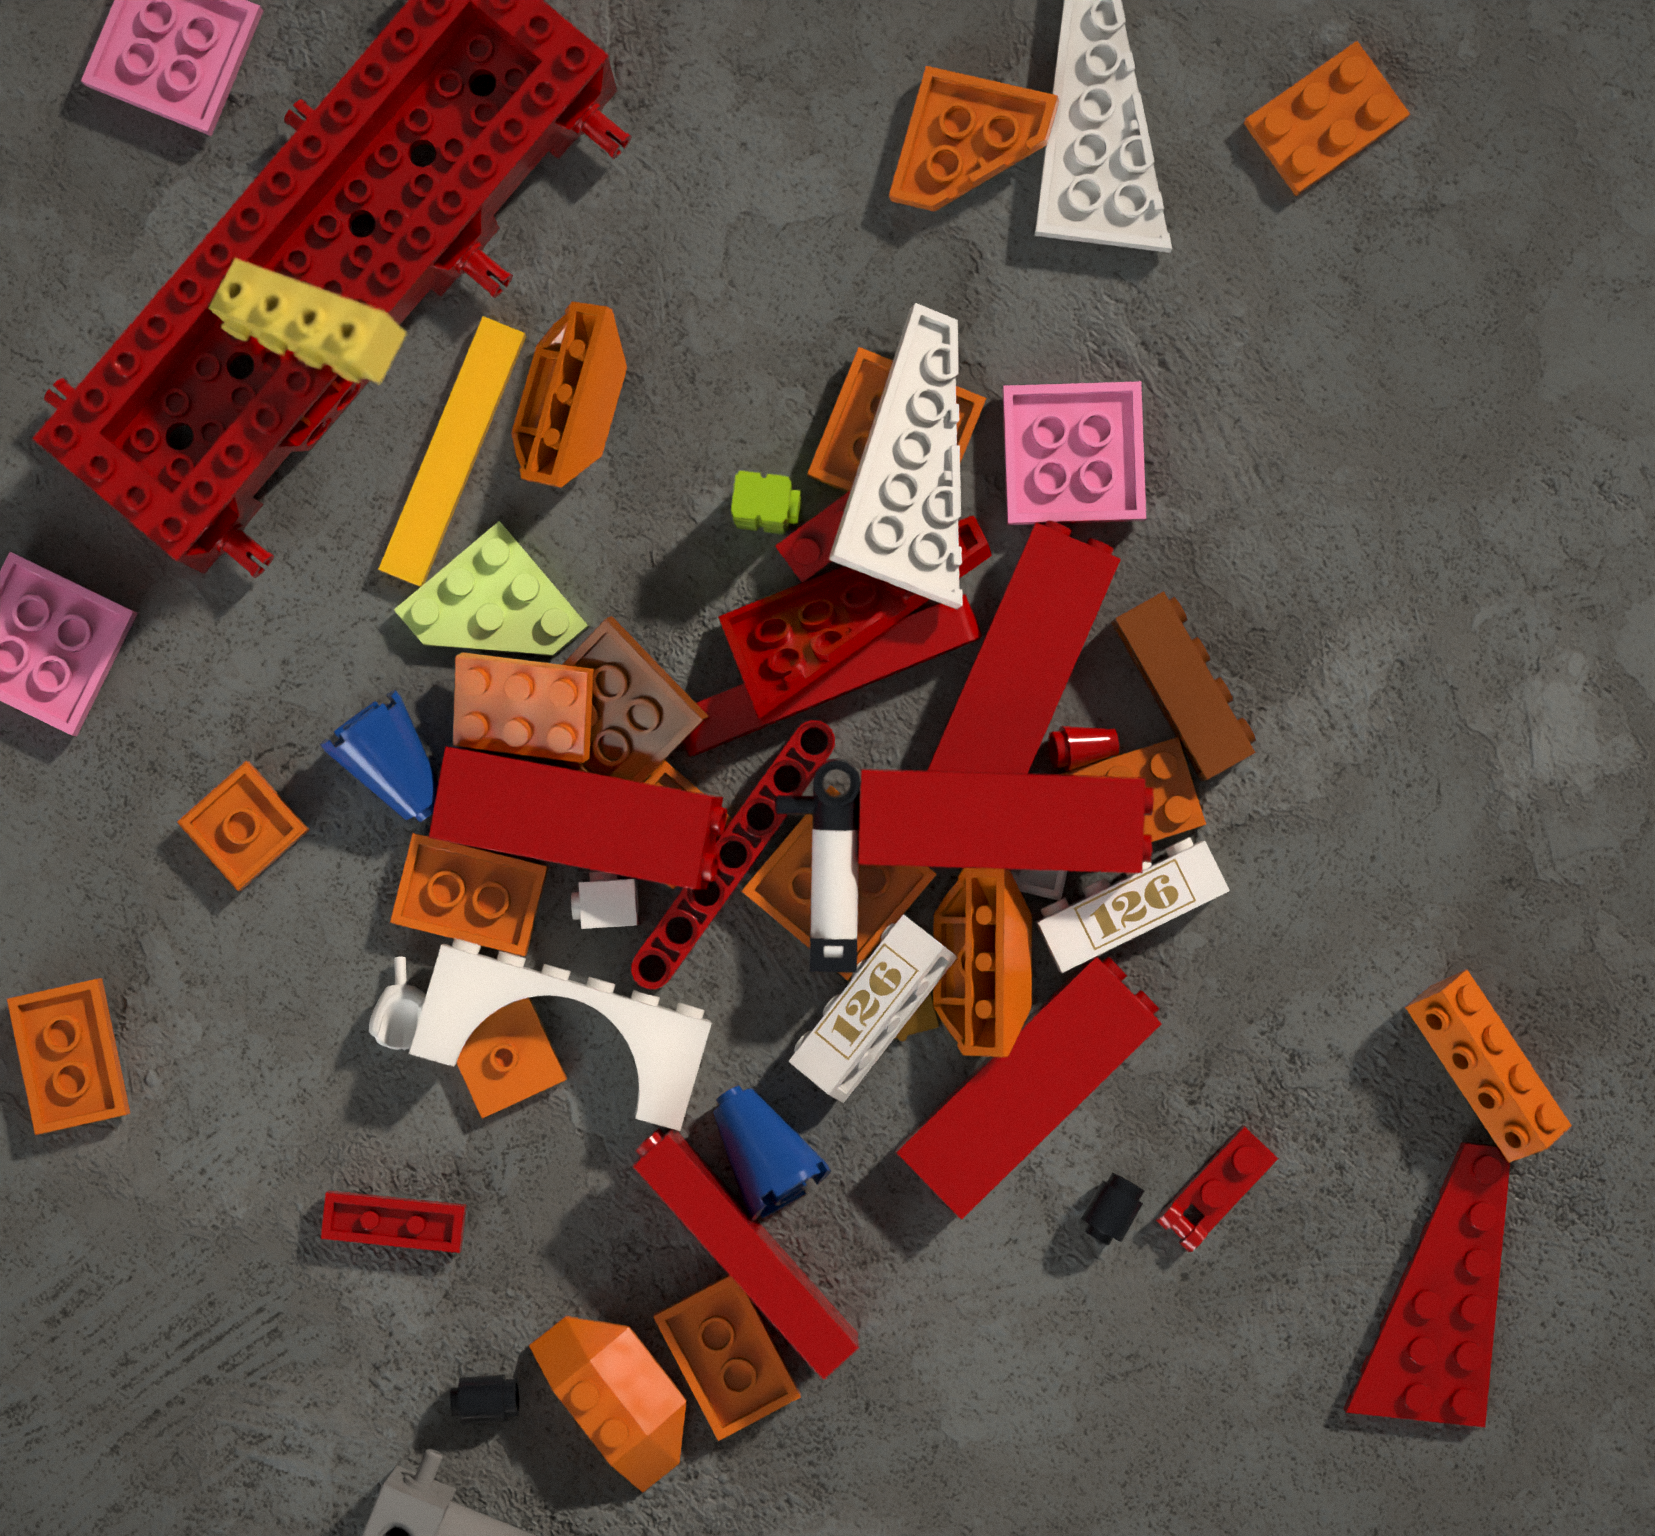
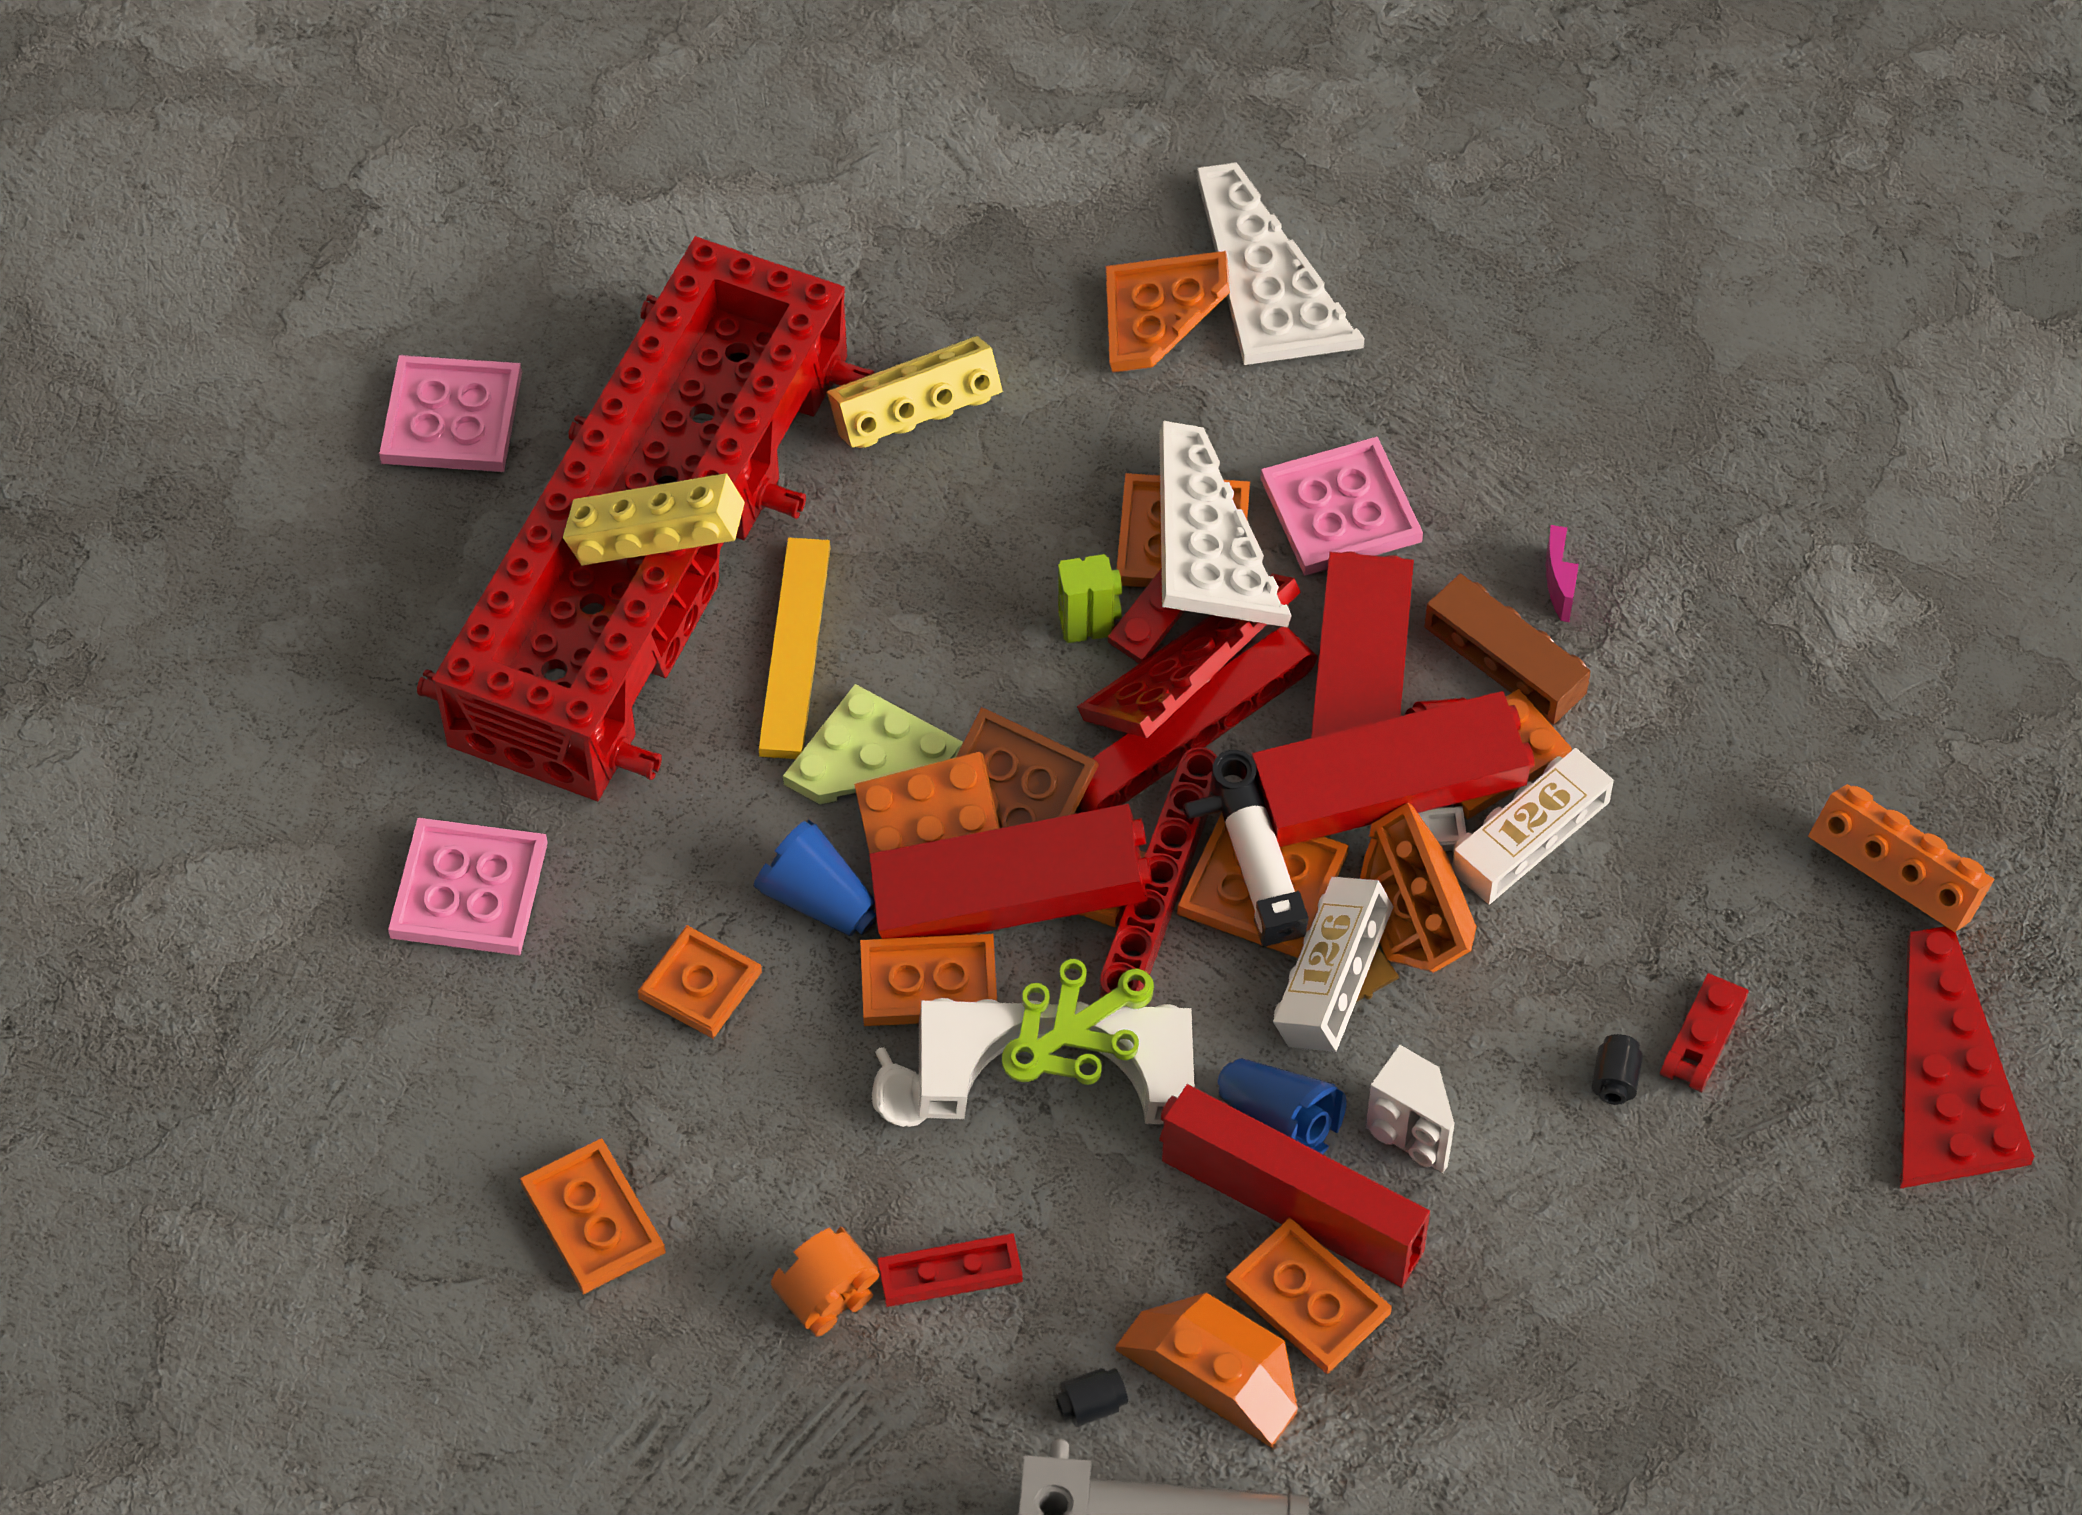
camera: 20 degrees left, 30 degrees down
orange plate [457,997,567,1119] -> none
orange wedge [511,301,627,488] -> none
white brick [571,872,640,929] -> none
red brick [895,956,1162,1220] -> none
orange plate [1244,41,1410,196] -> none
none -> orange brick [771,1226,879,1337]
none -> light yellow brick [827,336,1003,448]
none -> lime plant [1002,959,1154,1085]
none -> white slope [1366,1045,1454,1173]
none -> dark pink slope [1546,525,1579,622]

